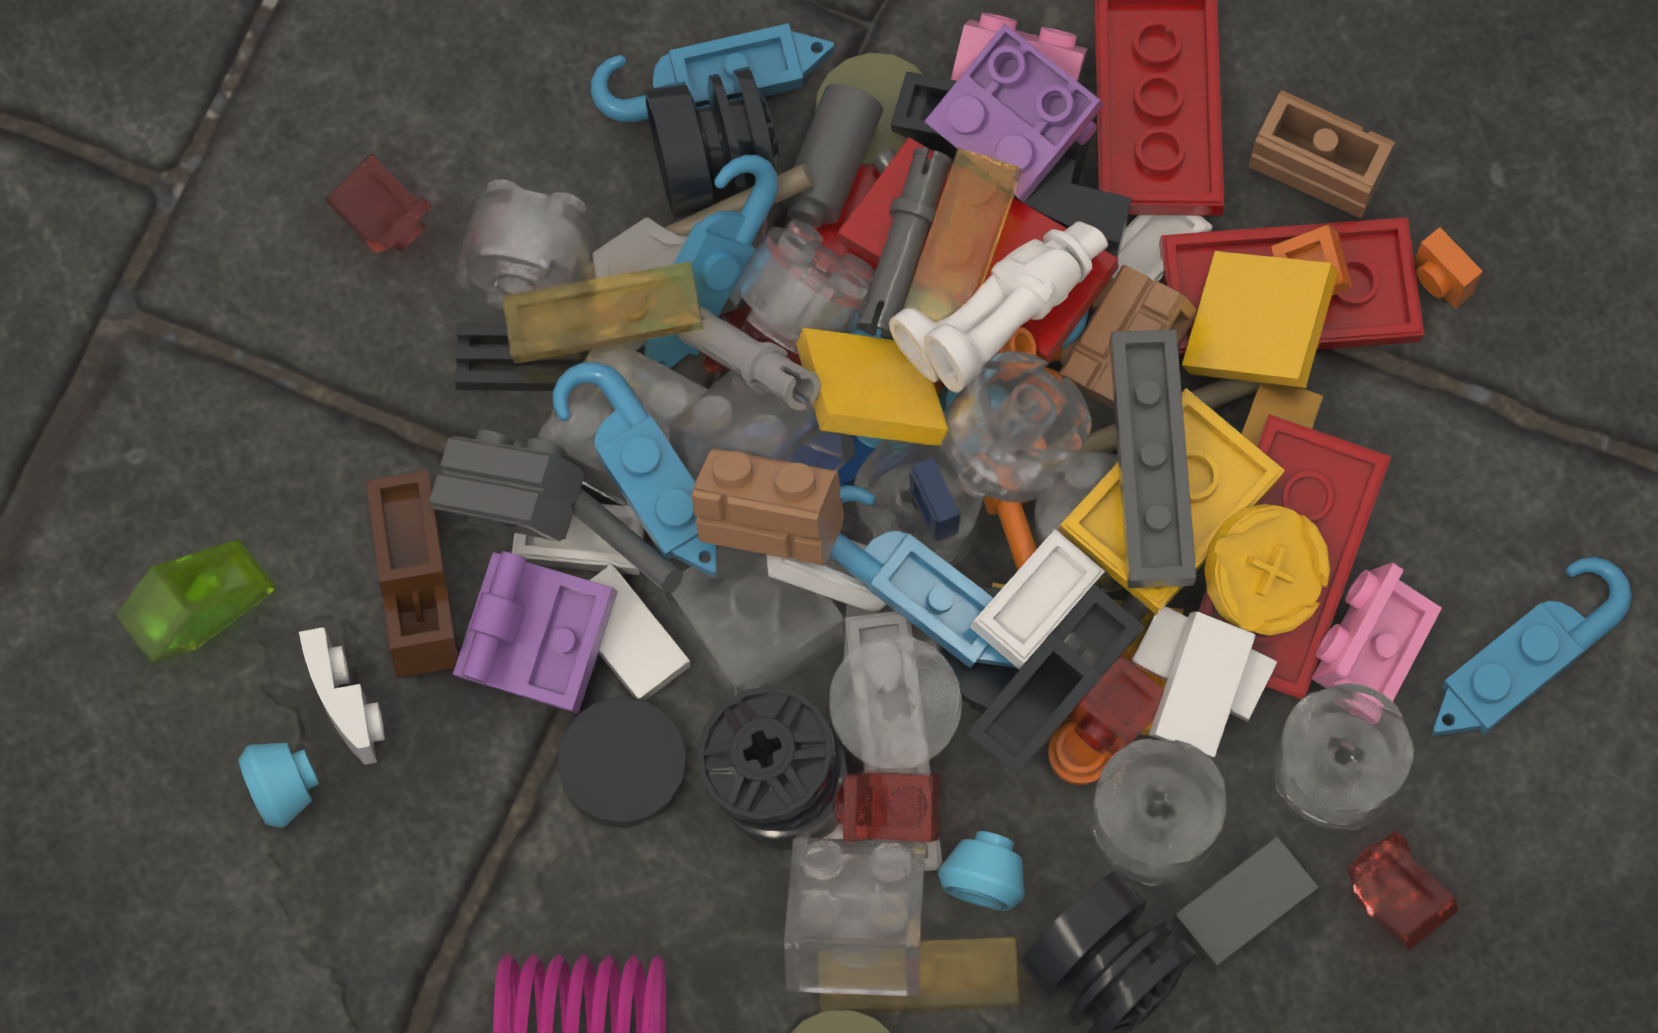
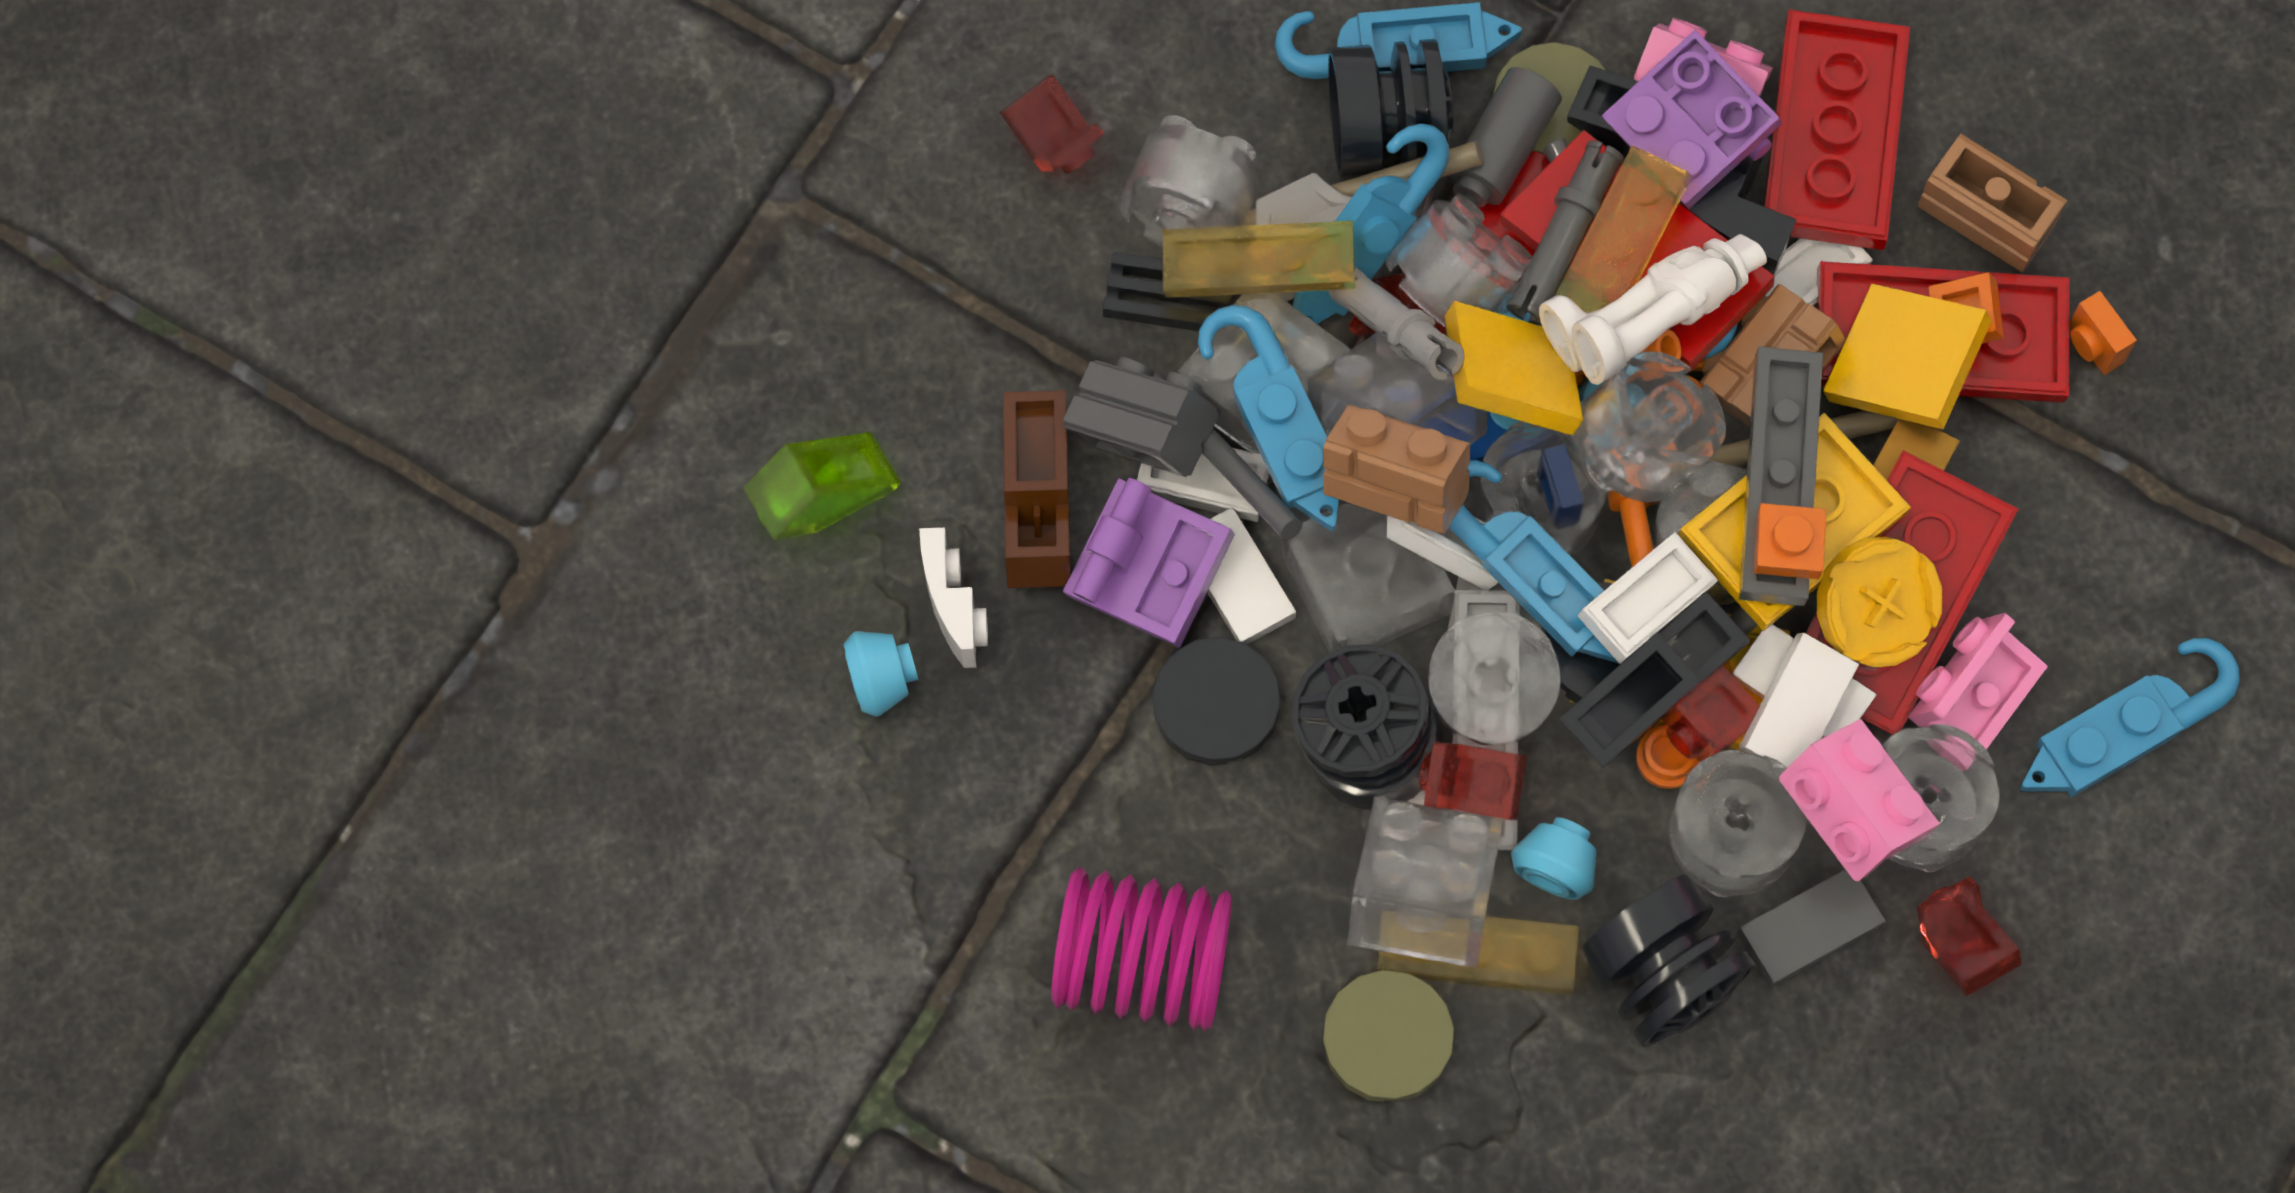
camera: 10 degrees right, 0 degrees up
none -> orange plate [1753,503,1826,579]
none -> bright pink bracket [1779,719,1940,881]

